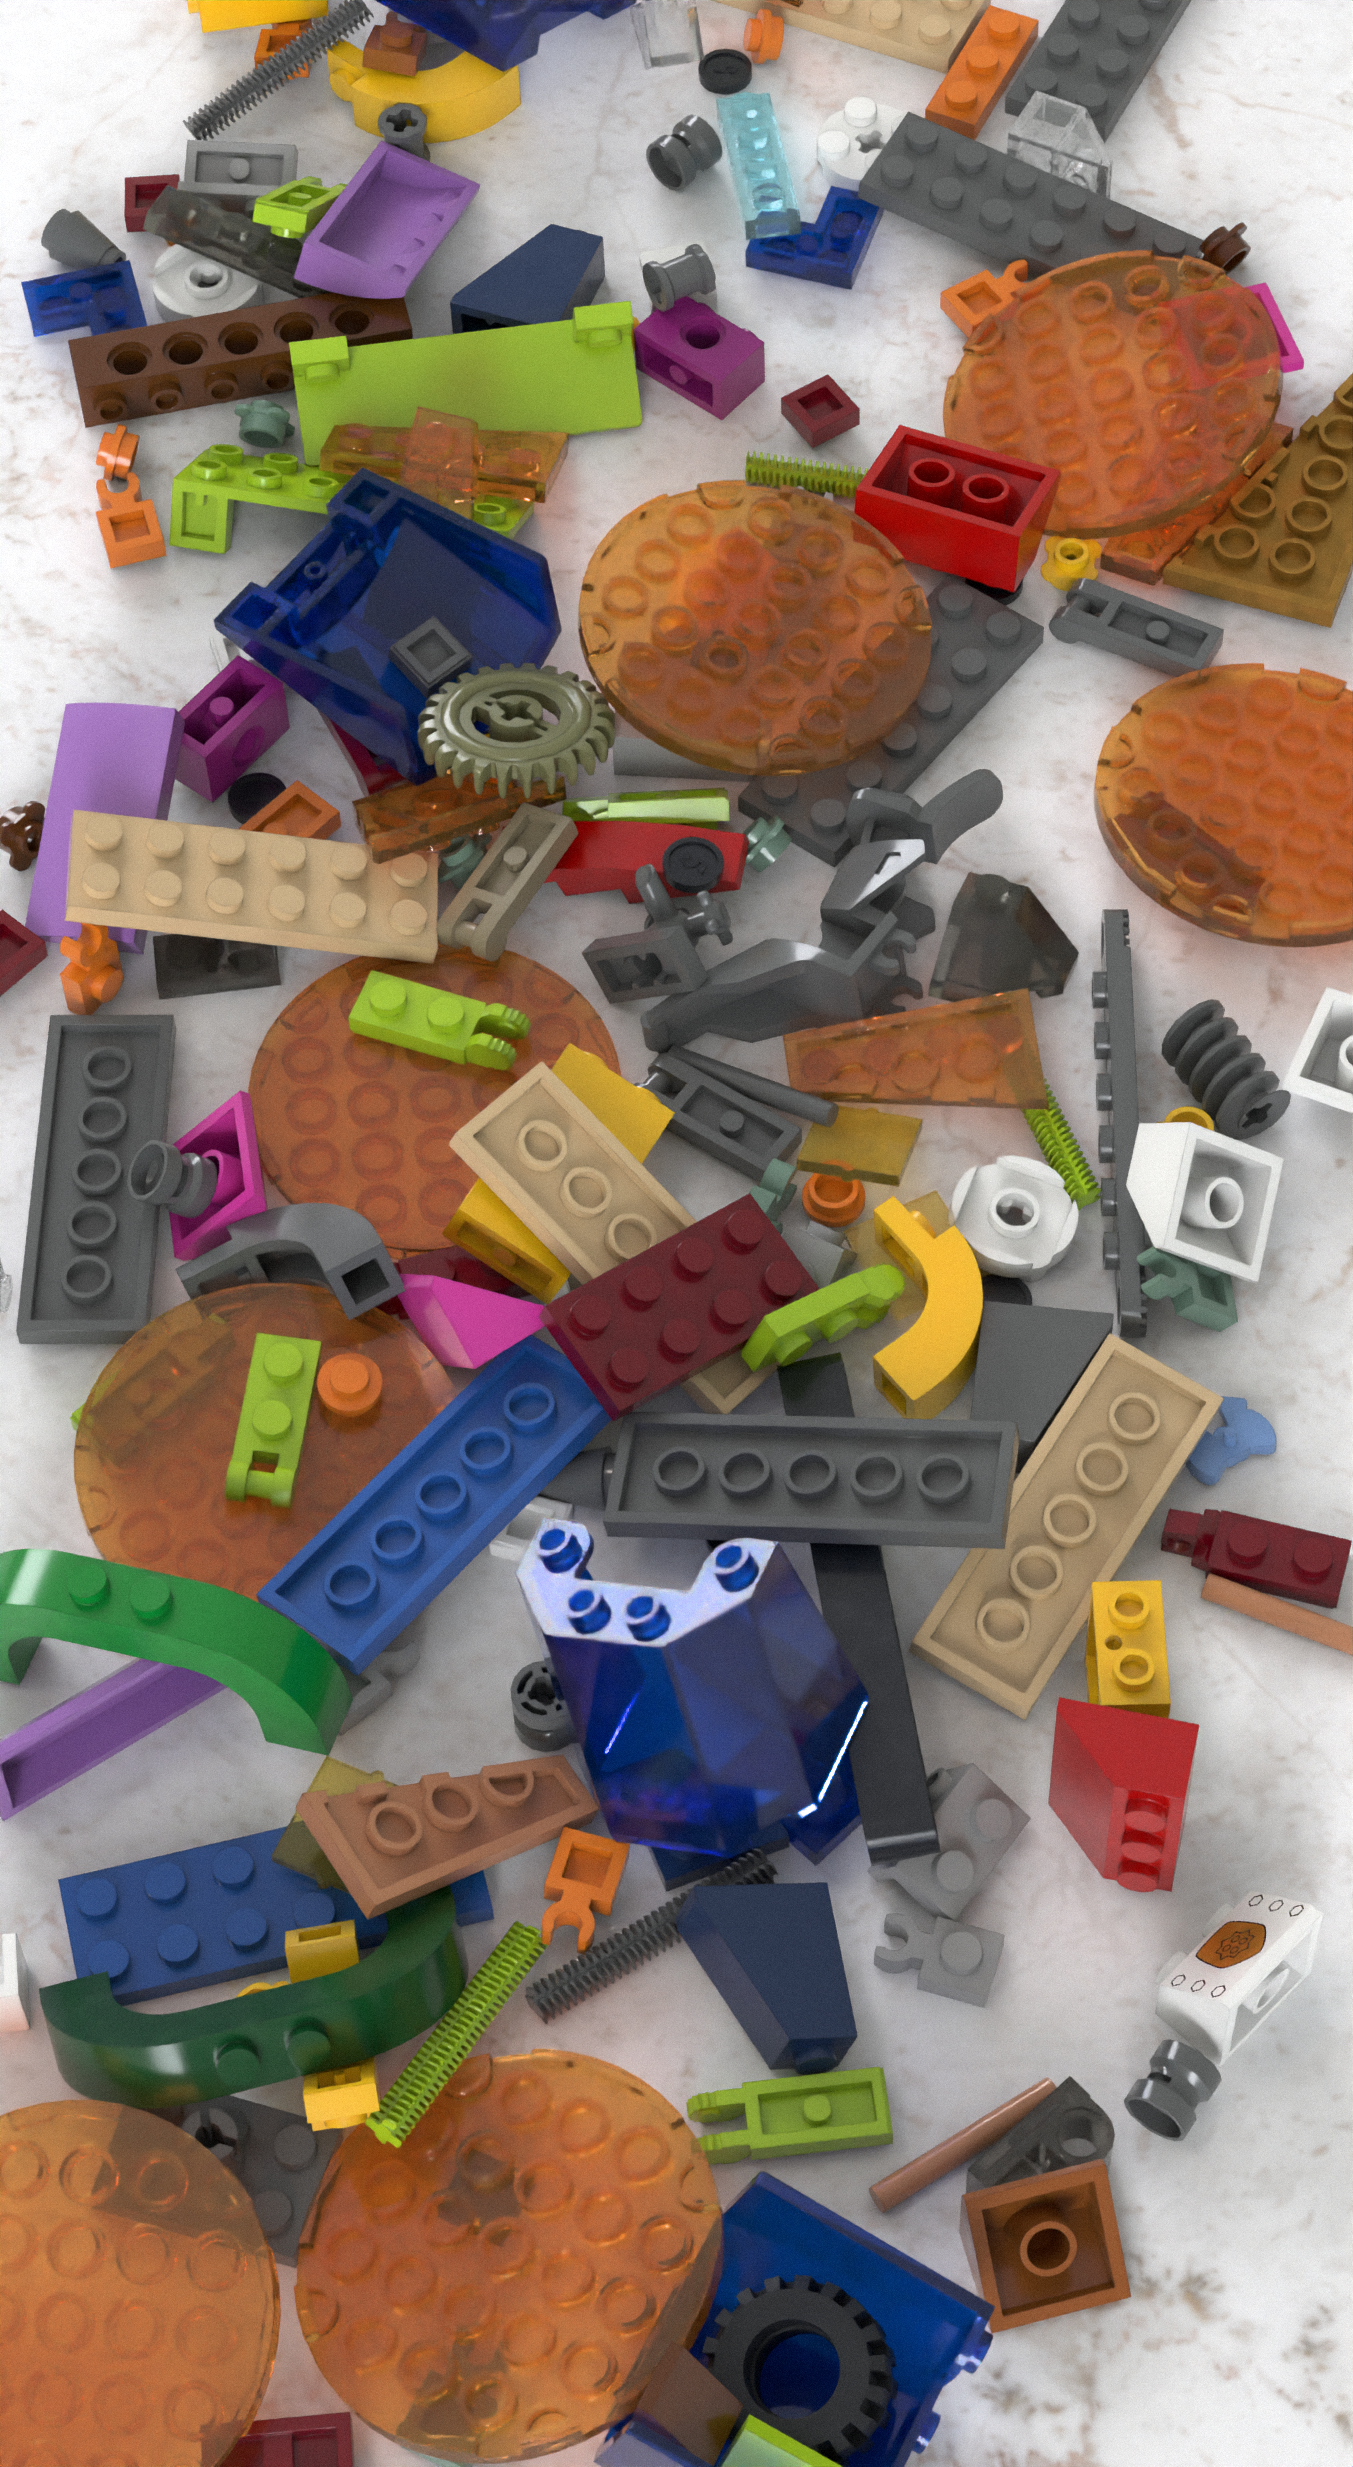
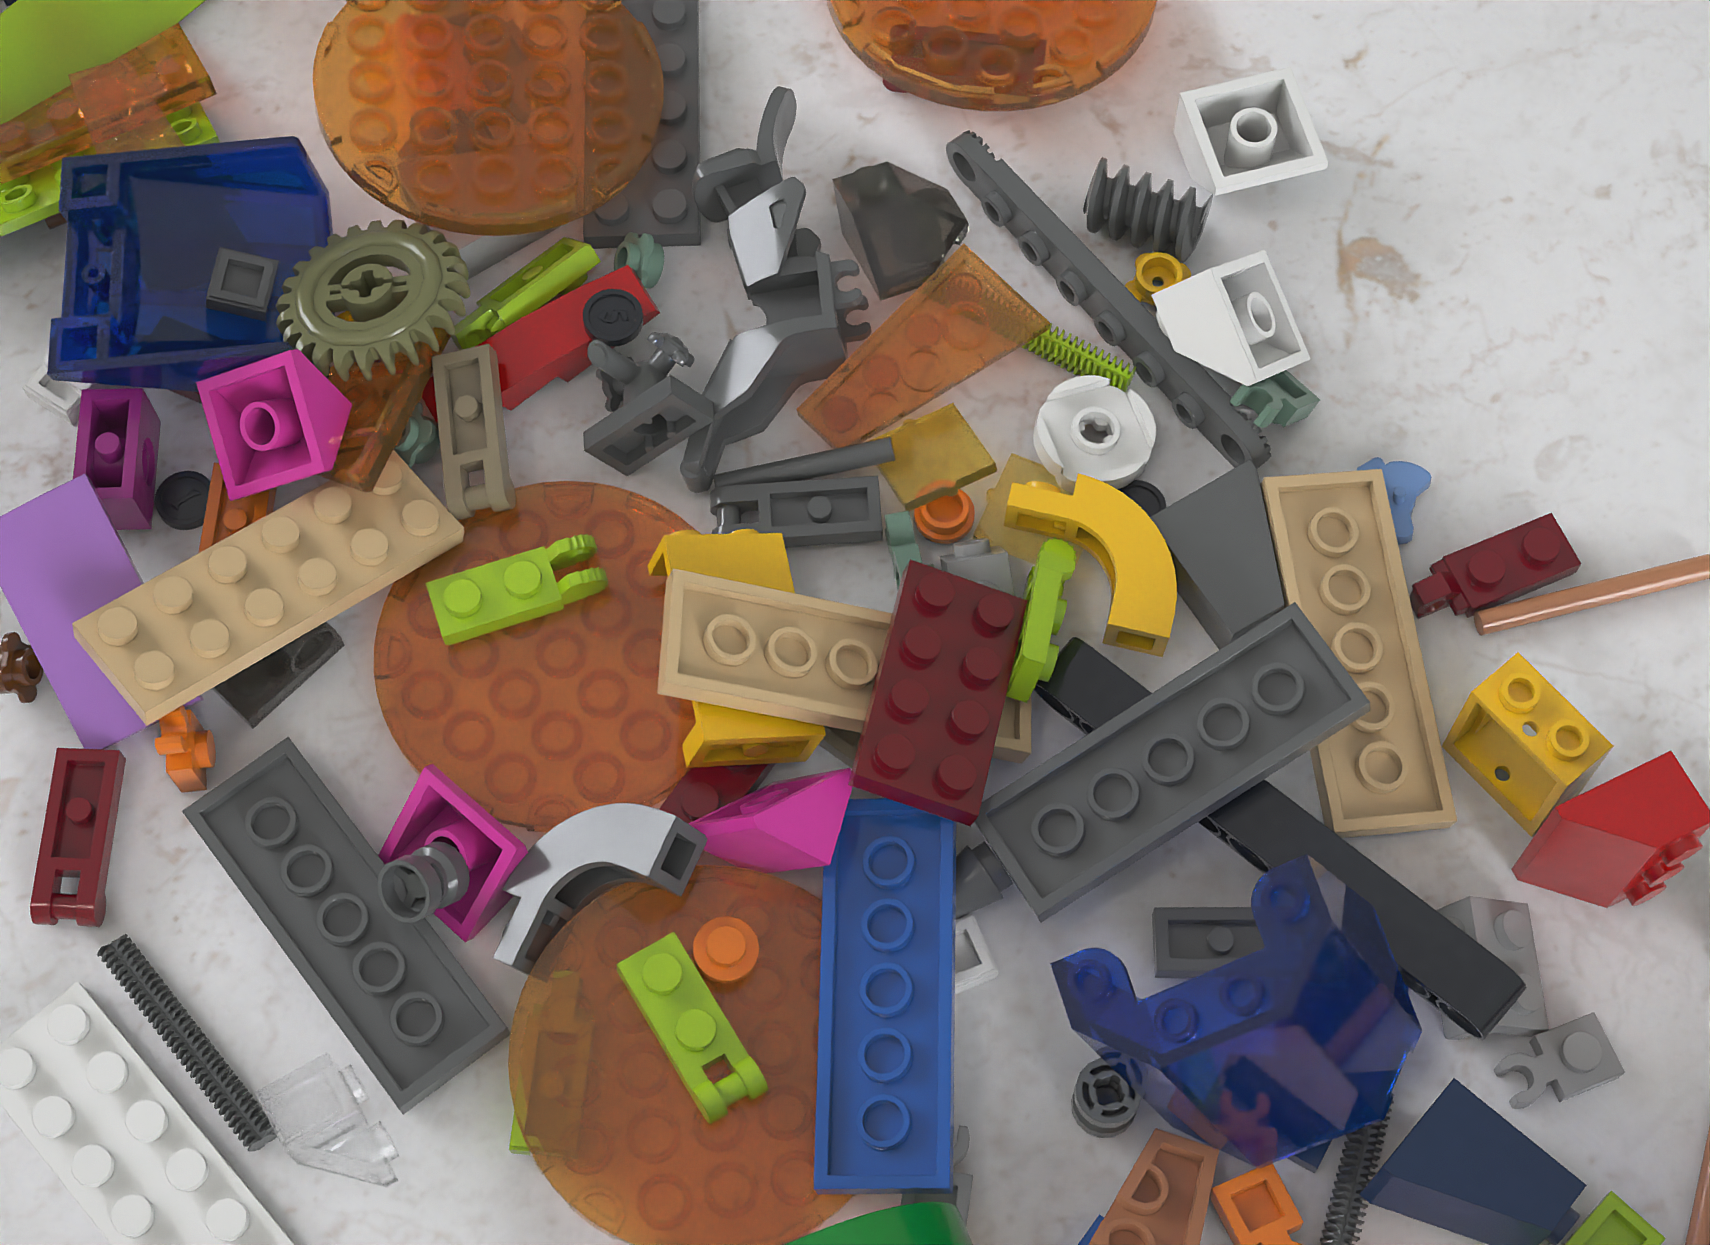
camera: 40 degrees left, 10 degrees up
none -> dark pink slope [196,349,352,501]

